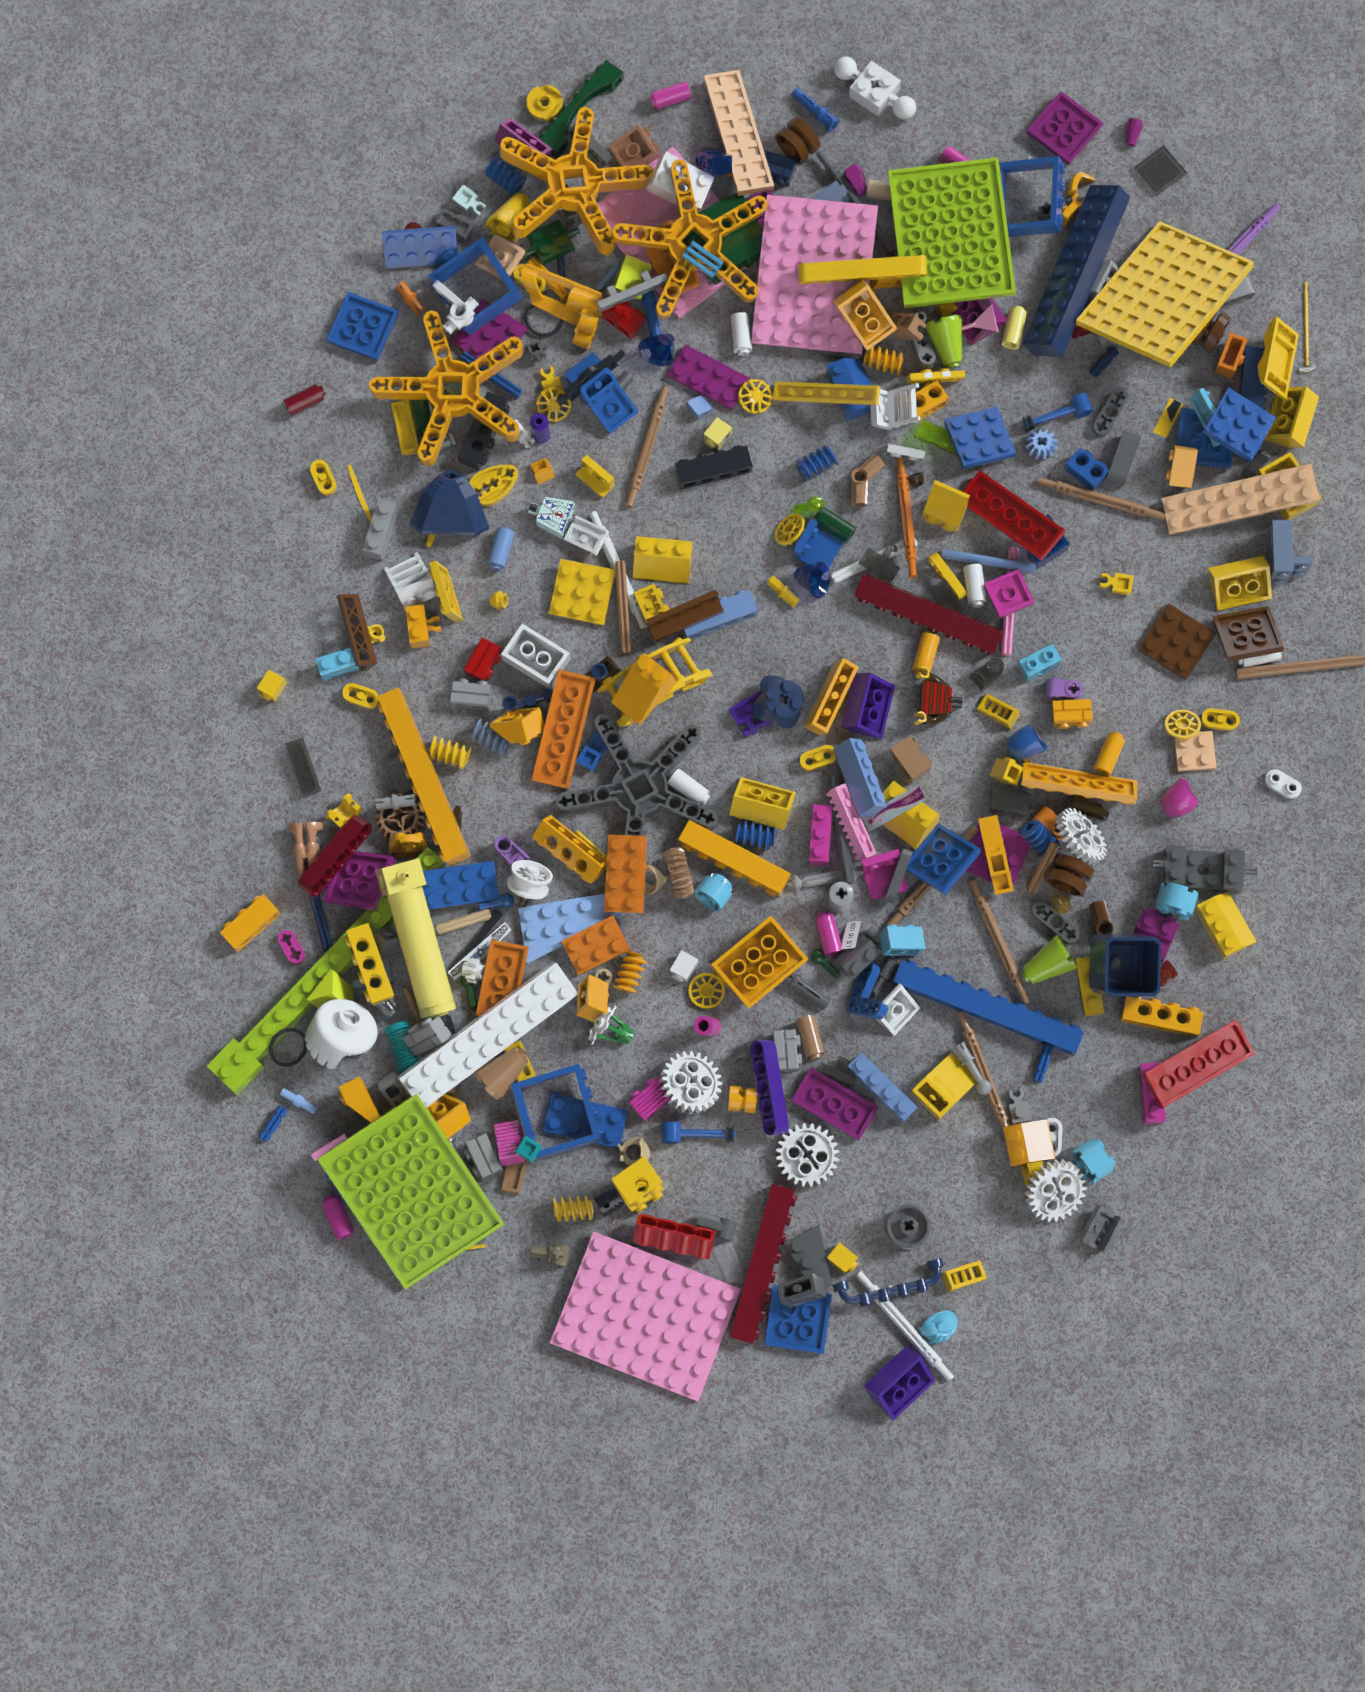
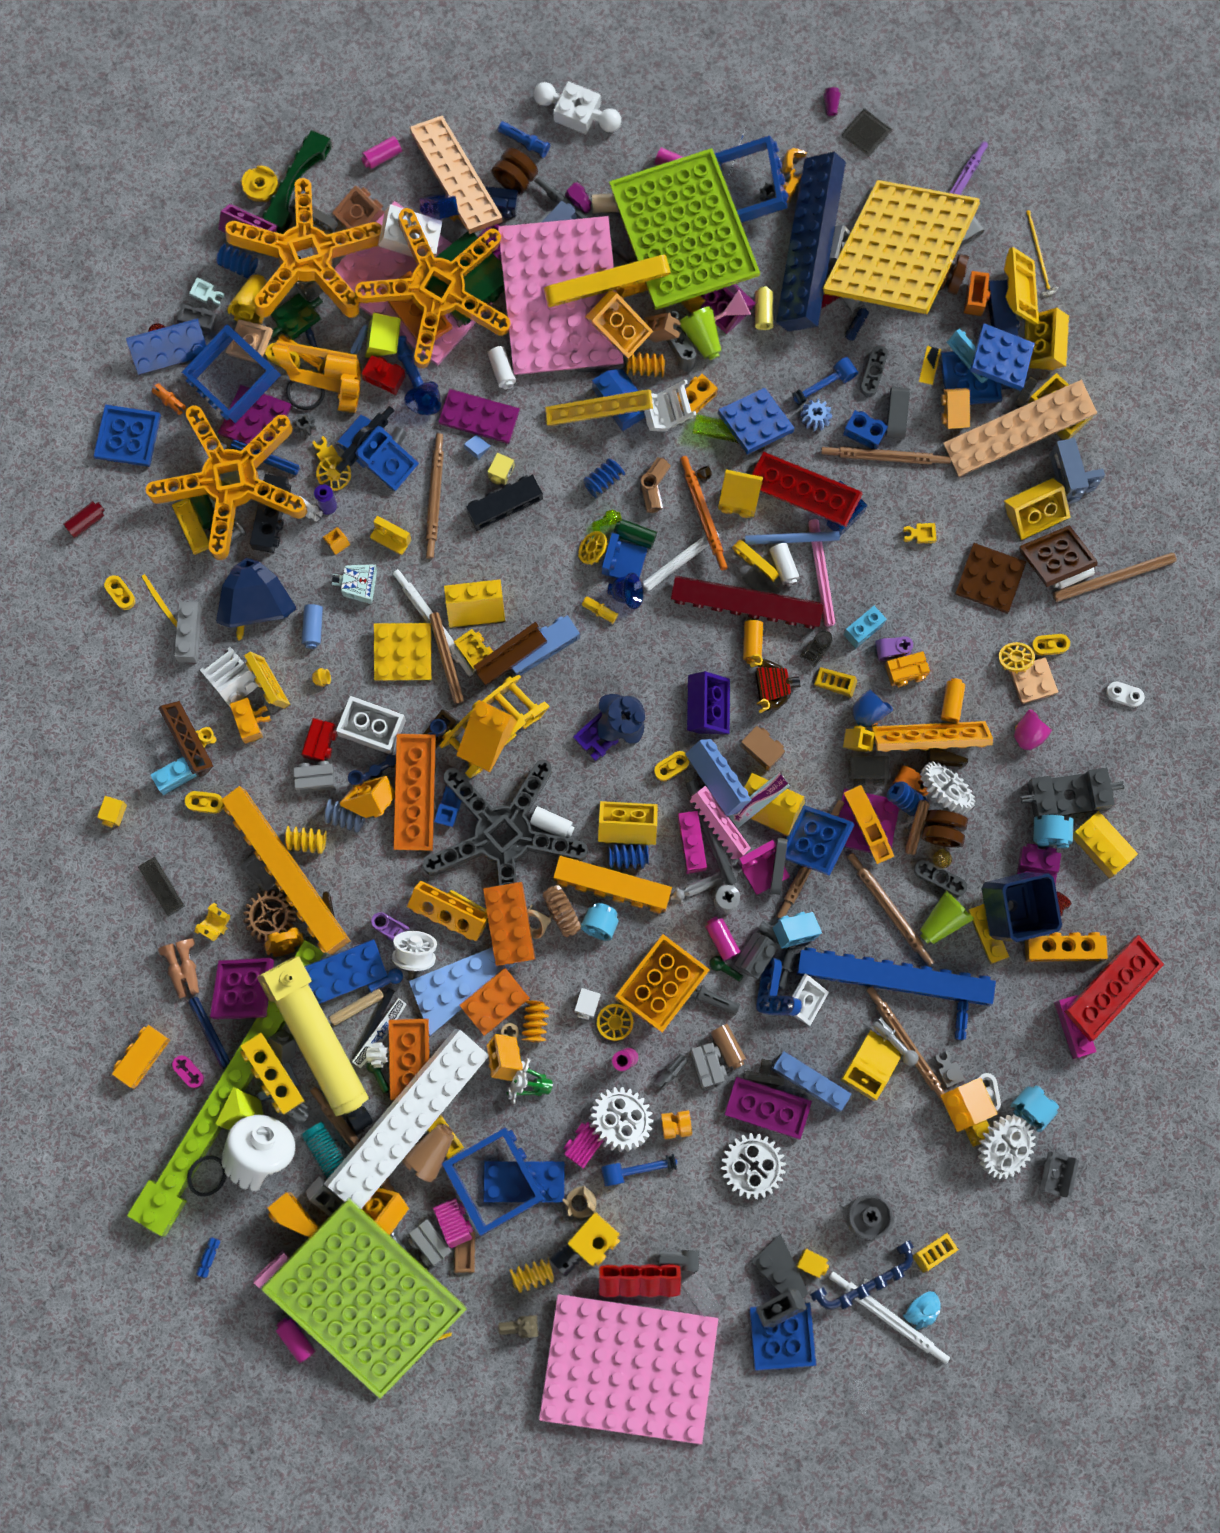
camera: 20 degrees left, 0 degrees up
light blue bar [280,1088,317,1114] -> none
dark red beam [298,815,372,897] -> none
light grey pin [375,794,416,811] -> none
light grey brick [404,1017,451,1056] -> none
white piece [432,280,479,334] -> none
yellow piece [469,465,518,507] -> none
teal tile [515,1135,542,1163] -> none
white plate [564,515,609,556] -> none
light grey hinge [597,271,668,313] -> none
dark azure tile [682,241,723,278] -> none
dark red brick [730,1184,797,1345] -> none
yellow wheel [738,379,773,414] -> none
dark purple beam [750,1040,789,1135] -> none
light orange brick [803,658,859,736] -> none
white sticker [841,921,861,949] -> none
clear smoke plate [858,544,900,584] -> none
dark purple slope [864,1346,935,1421] -> none
white plate [887,444,925,462] -> none
yellow plate [906,368,965,384] -> none
dark pink plate [984,569,1034,619] -> none
magenta plate [1026,91,1104,166] -> none
reddish brown piece [1088,901,1113,934] -> none

